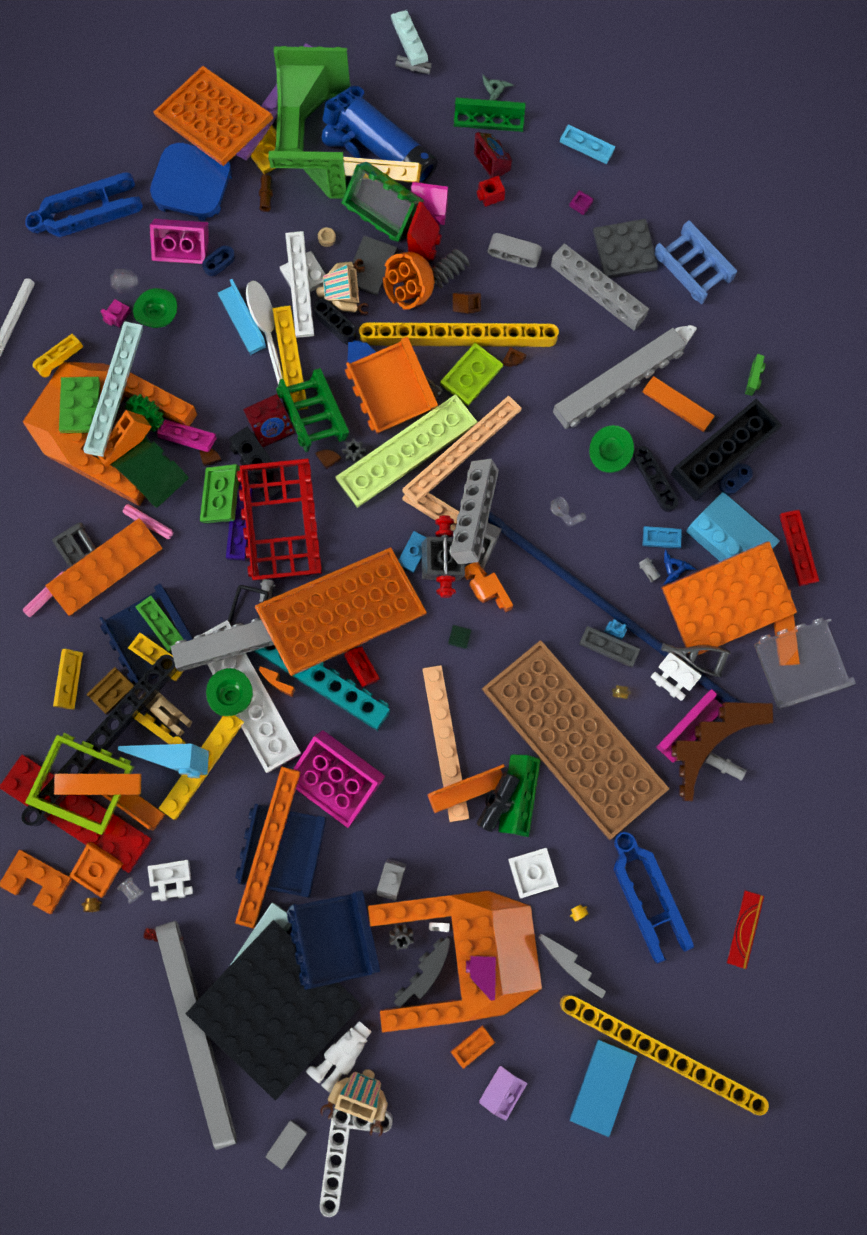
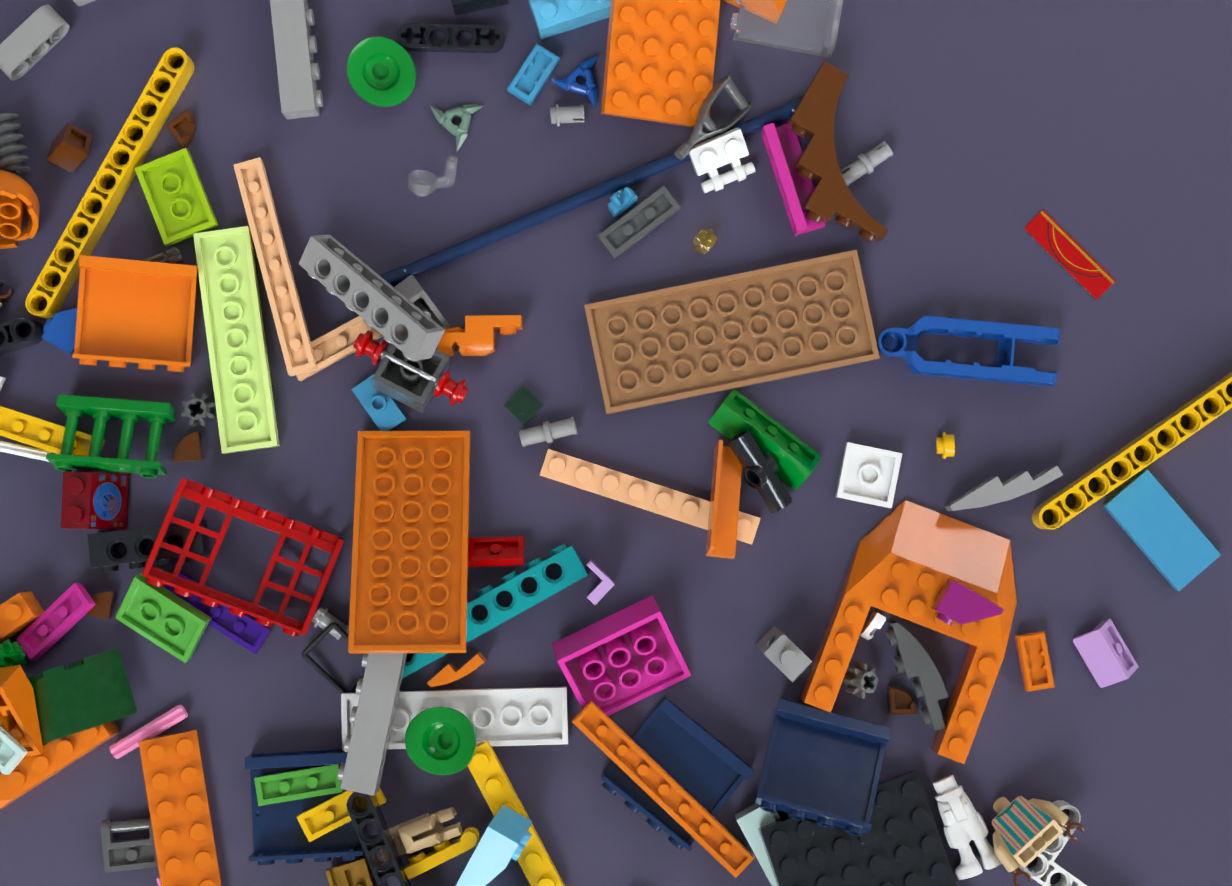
camera: 60 degrees left, 10 degrees up
none -> sand green piece [430,105,484,152]
none -> light grey pin [519,417,577,447]
none -> lavender panel [586,560,615,605]
none -> reddish brown tile [887,685,918,715]

